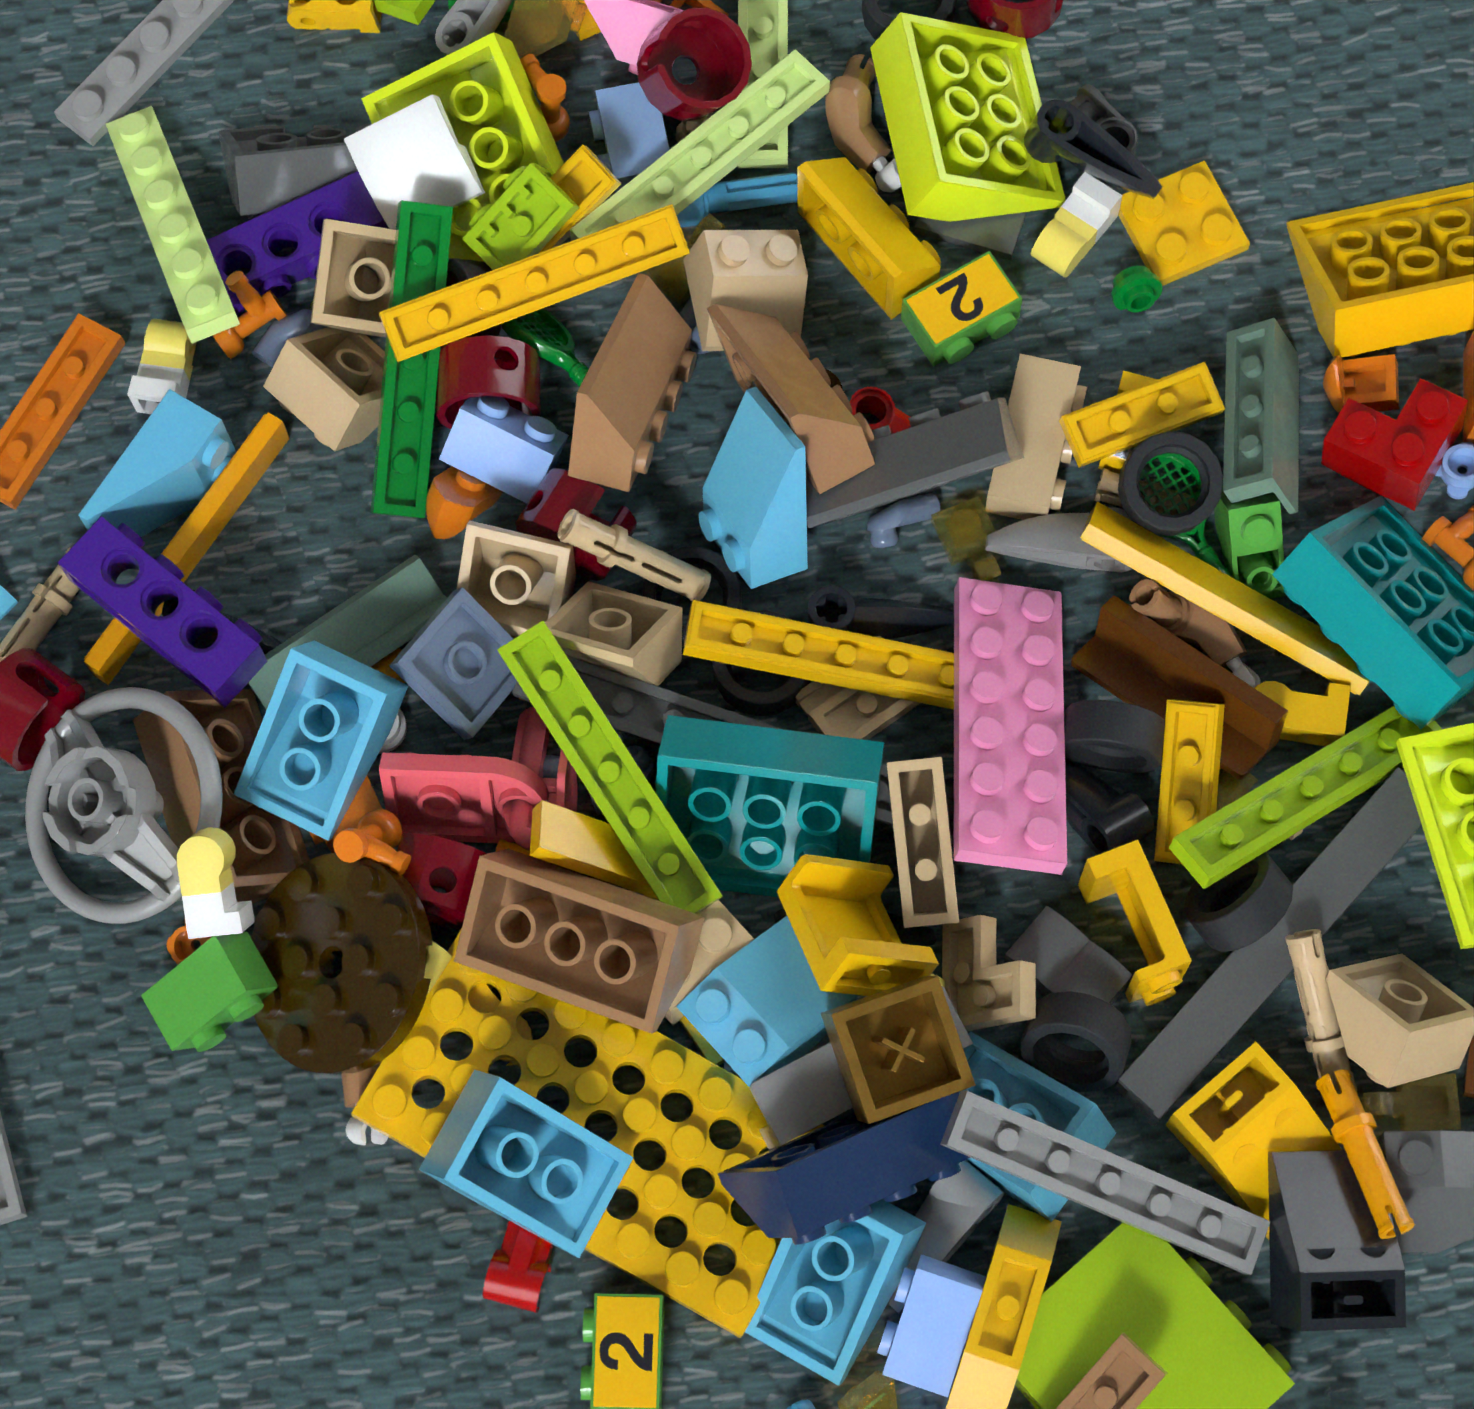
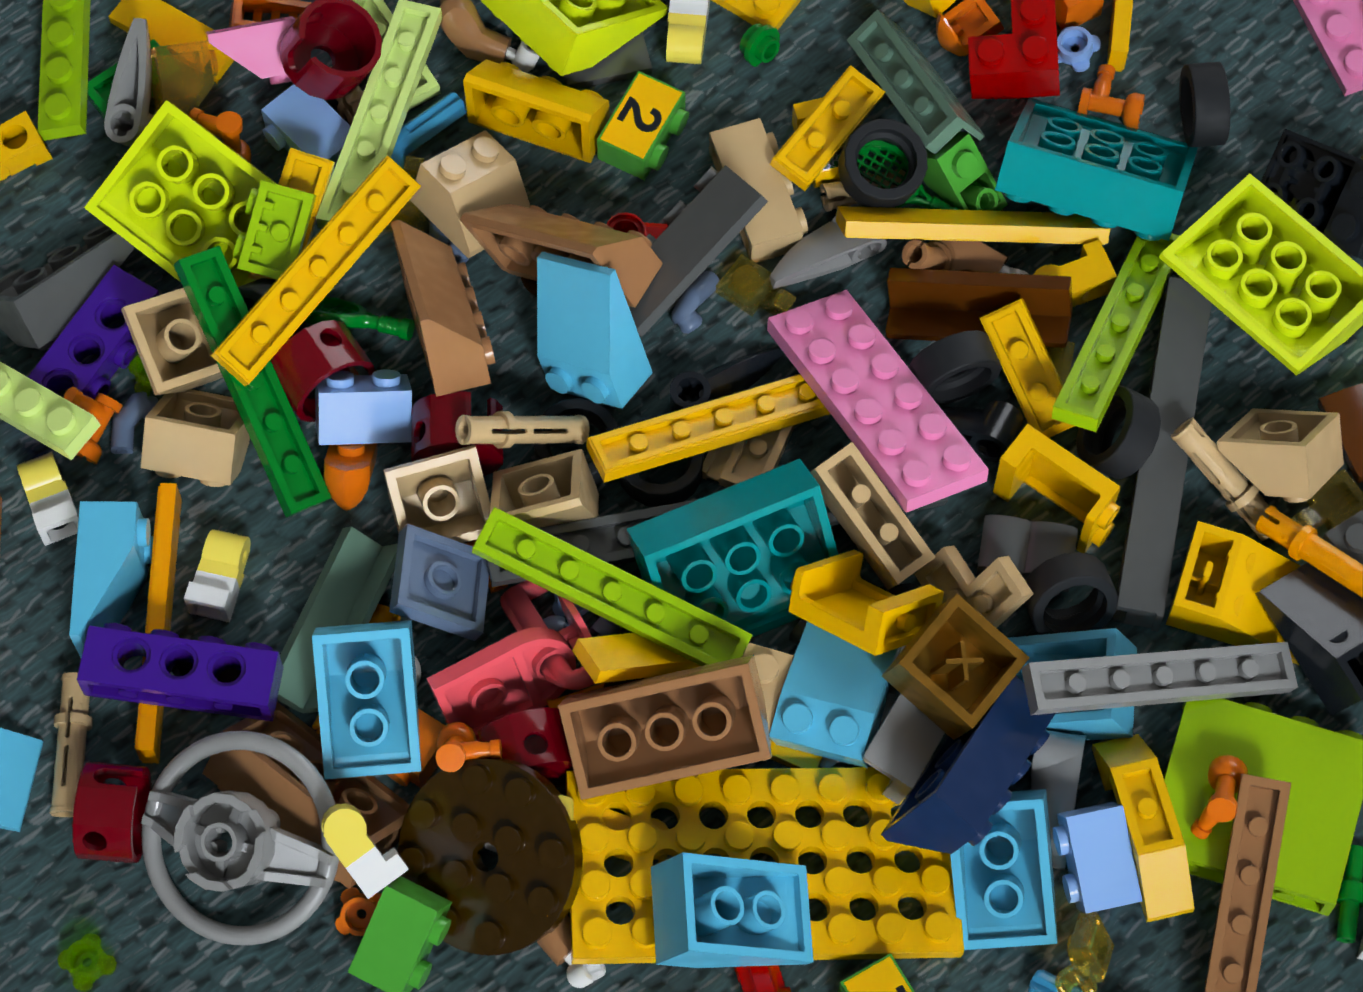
camera: 35 degrees left, 5 degrees down
white slope [344,94,485,230] -> none
none -> leg [183,529,251,622]
none -> orange piece [1190,755,1248,840]

